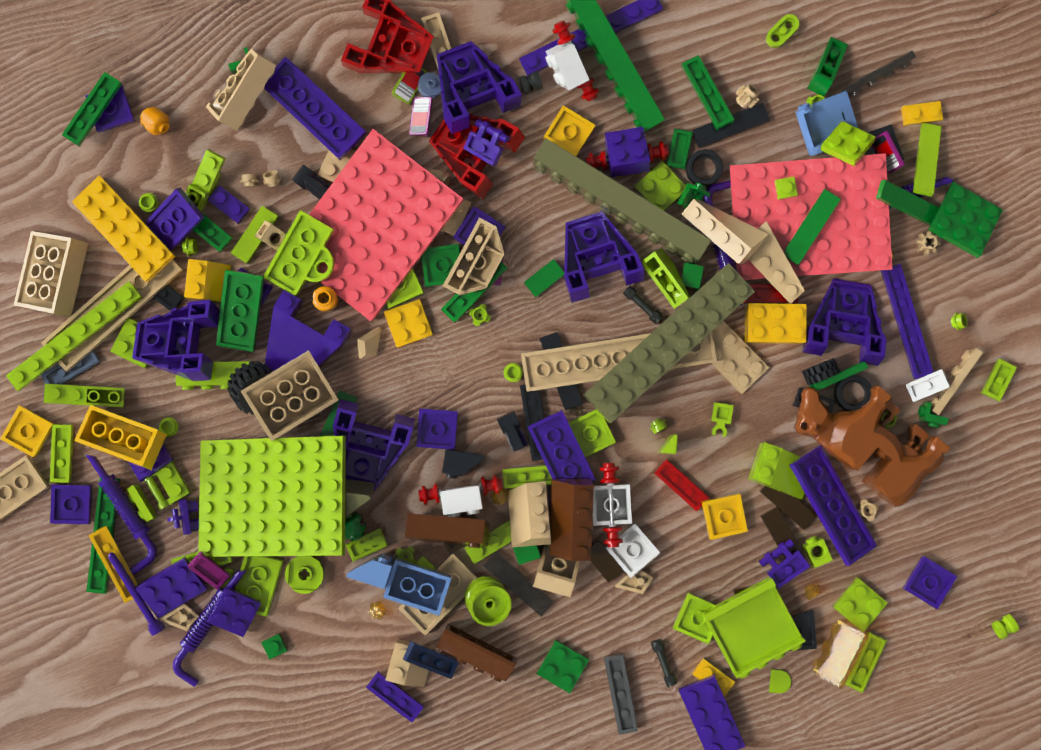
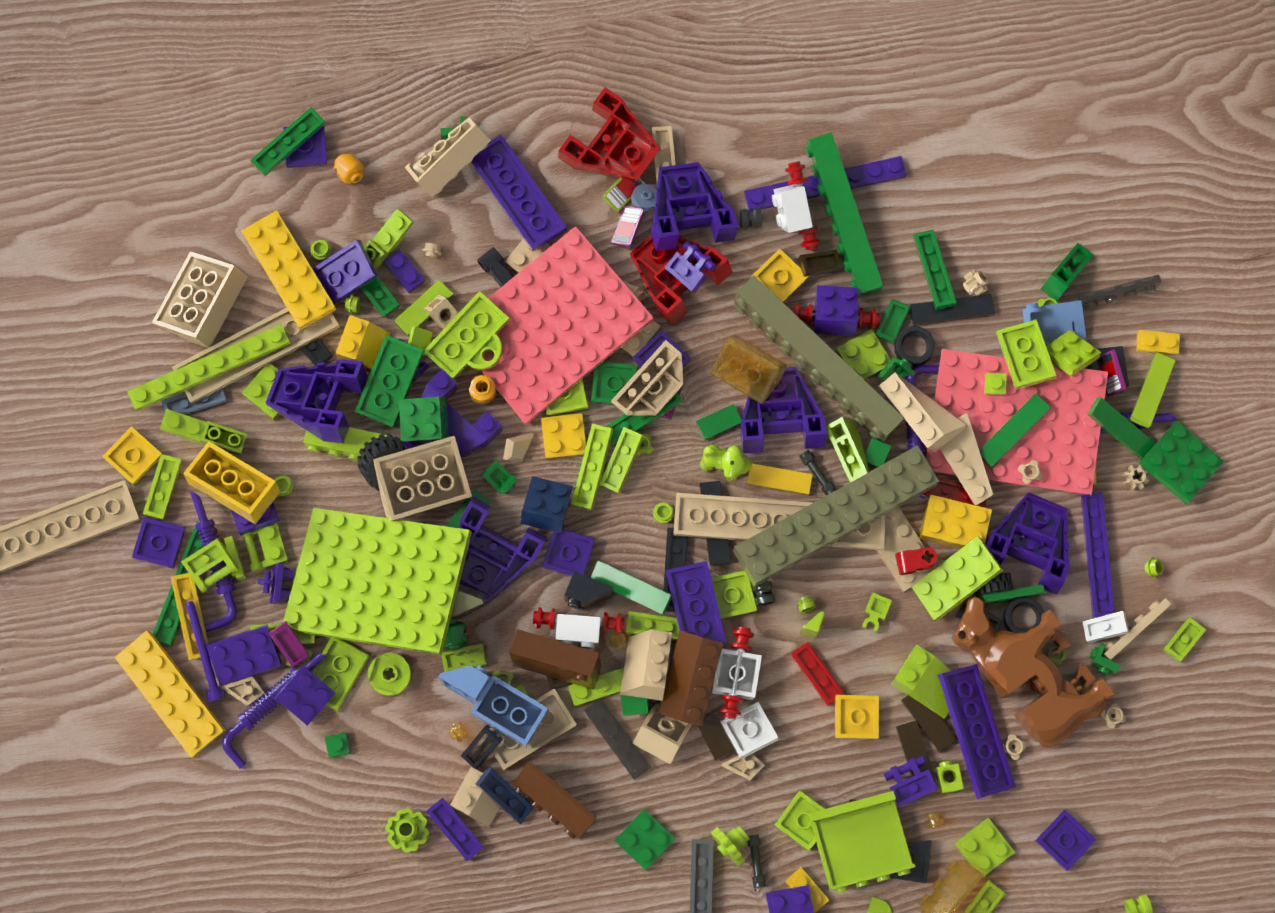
camera: 10 degrees right, 10 degrees down
tan plate [263,170,281,187] -> none
lime wheel [464,576,511,626] -> none
black piece [497,411,528,452] -> none
lime plate [766,14,799,48] -> none
none -> yellow plate [115,630,226,758]
none -> lime plate [181,538,239,593]
none -> lime plant [385,808,430,853]
none -> green brick [399,397,449,441]
none -> lime tile [408,326,433,350]
none -> black tile [461,725,503,770]
none -> green bracket [481,460,518,495]
none -> dark blue brick [520,476,573,534]
none -> lime plate [571,424,614,510]
none -> tile [590,561,673,615]
none -> lime plate [599,427,644,493]
none -> lime animal [700,444,752,481]
none -> clear yellow slope [710,335,788,404]
none -> lime plant [710,826,750,866]
none -> yellow tile [747,463,812,496]
none -> pearl dark grey wheel [751,580,776,606]
none -> dark brown tile [798,250,843,277]
none -> red piece [895,547,937,575]
none -> lime plate [912,536,1003,621]
none -> lime plate [996,319,1056,390]
none -> tan plate [1018,460,1042,484]
none -> tan plate [1101,704,1126,729]

